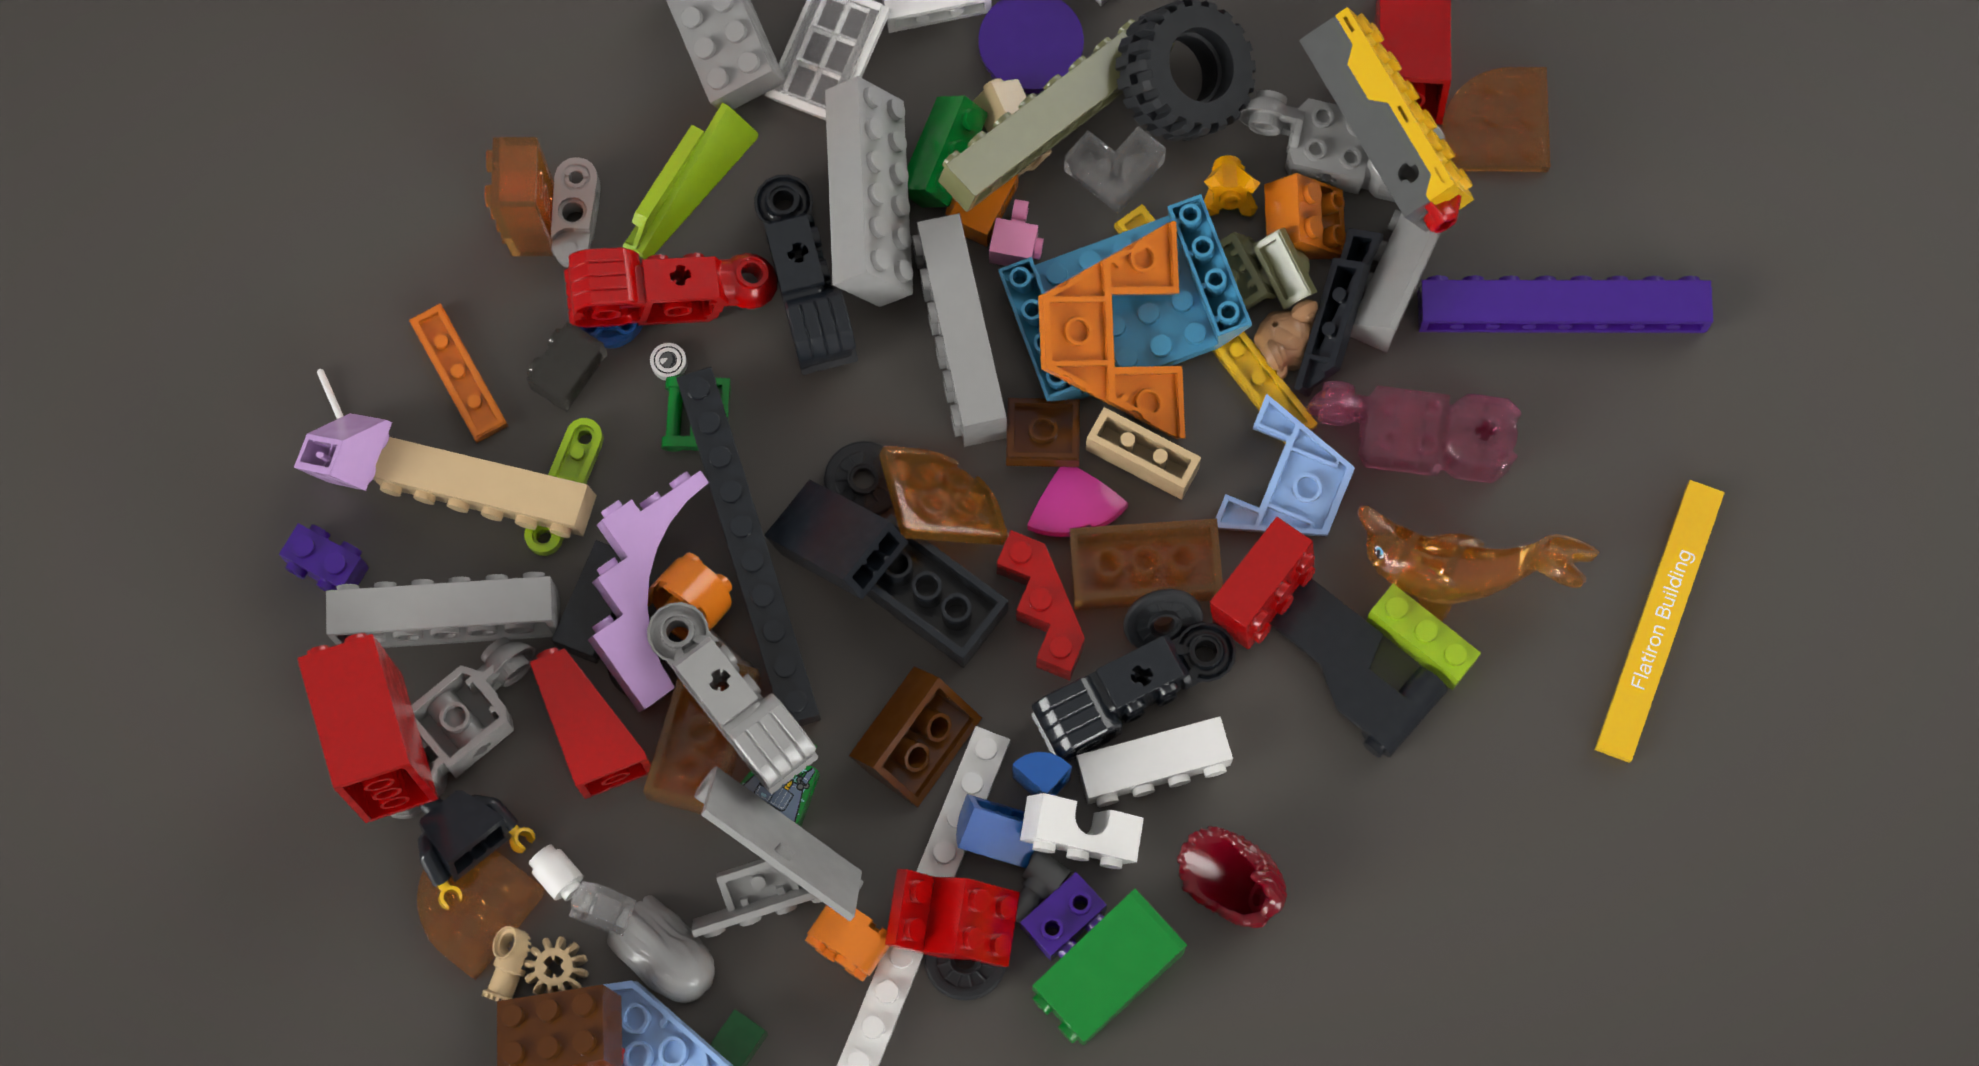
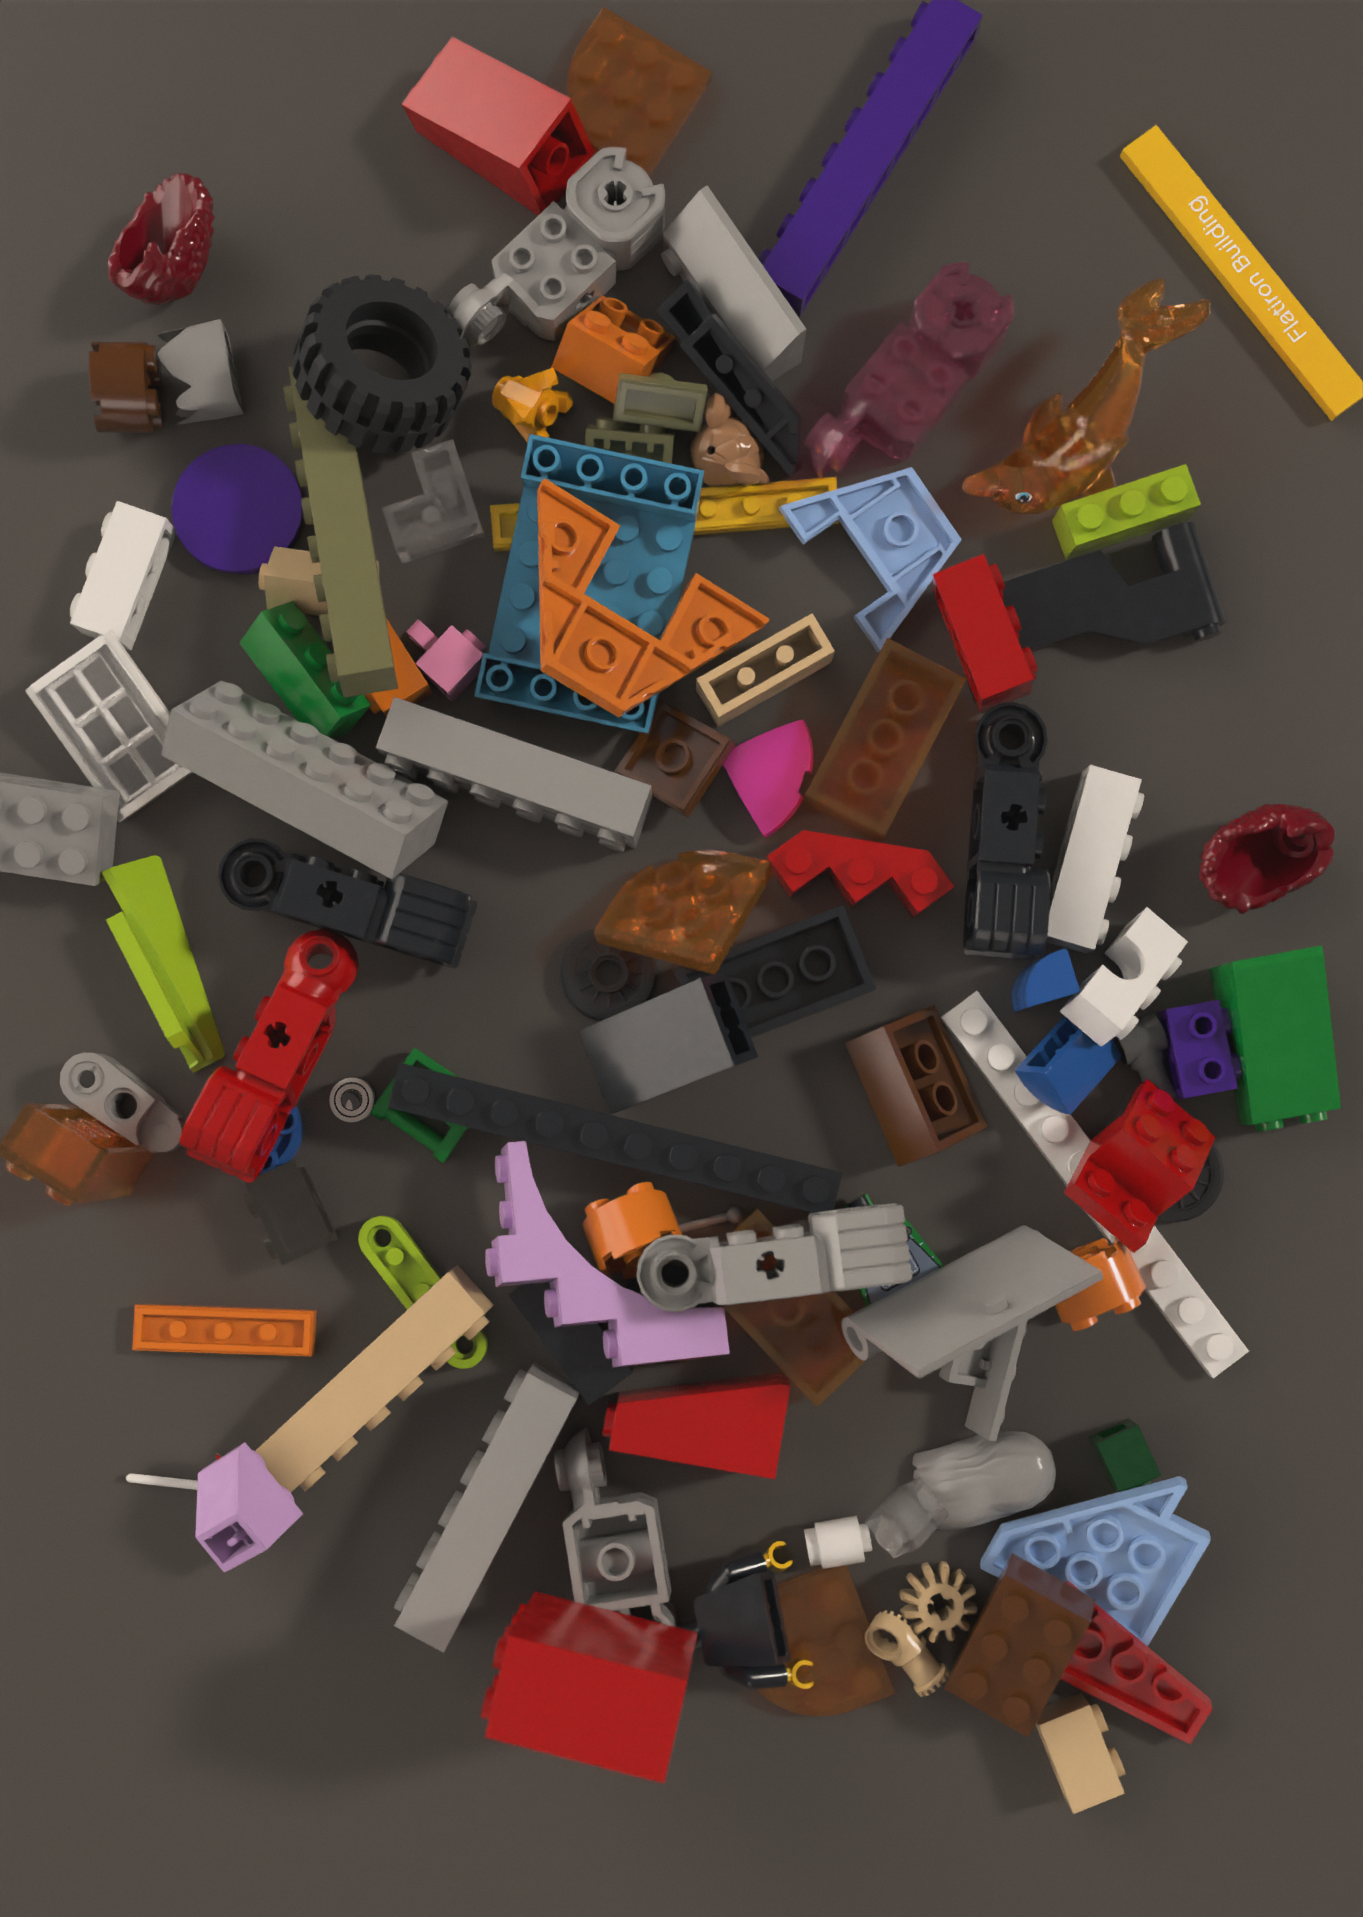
camera: 60 degrees left, 10 degrees up
dark purple brick [279,523,369,592] -> none
black wheel [1123,589,1203,648] -> none
piece [1299,7,1475,233] -> none

